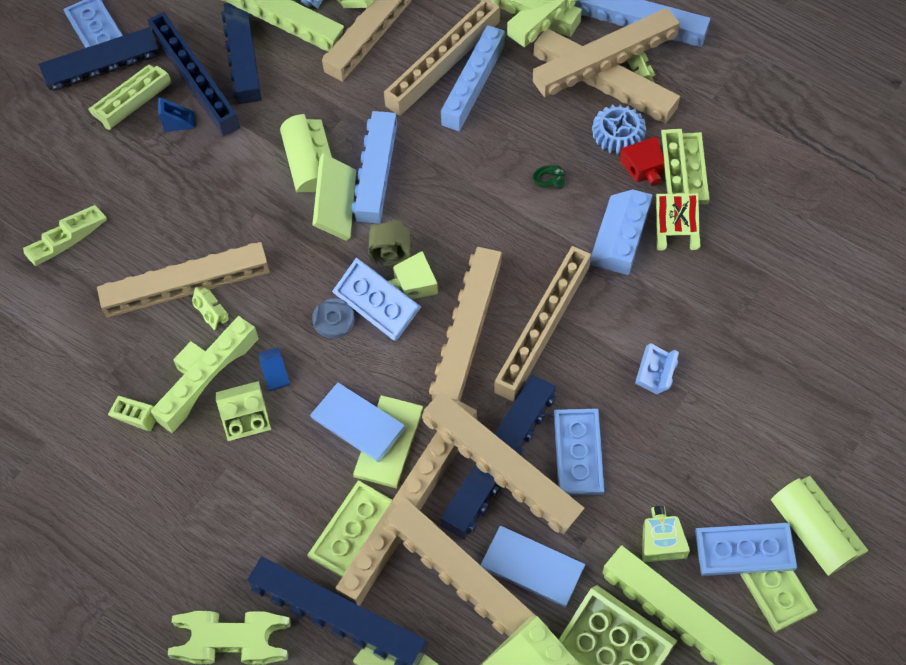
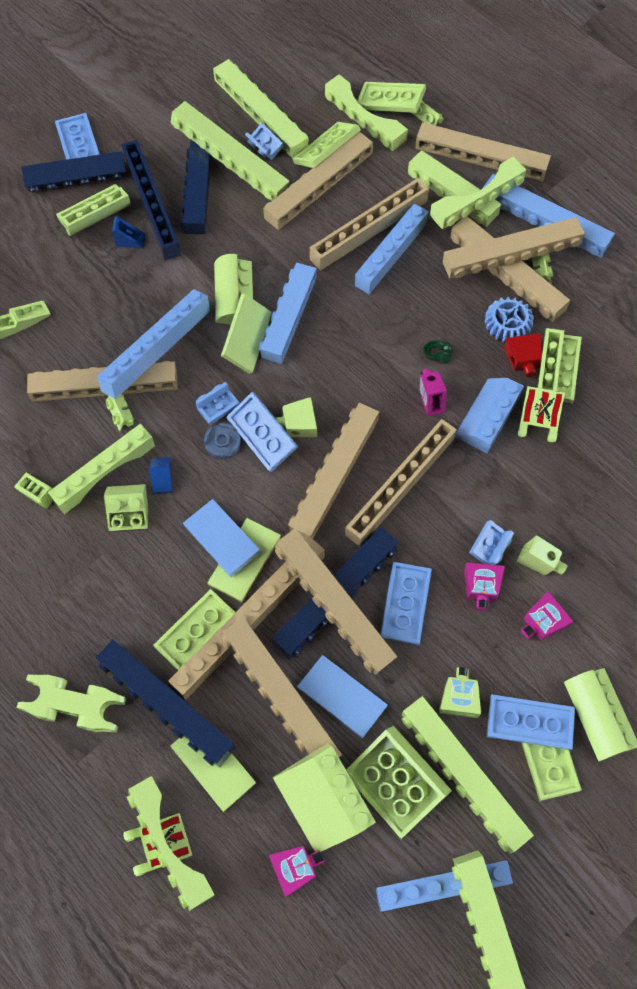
camera: 10 degrees right, 5 degrees up
yellowish green panel [174,341,205,374] -> none
olive brick [368,220,411,267] -> none
none -> light blue brick [97,289,210,399]
none -> light blue bracket [196,382,240,425]
none -> dark pink torso [419,369,447,416]
none -> dark pink torso [464,562,504,611]
none -> yellowish green torso [516,535,568,575]
none -> dark pink torso [521,592,573,640]

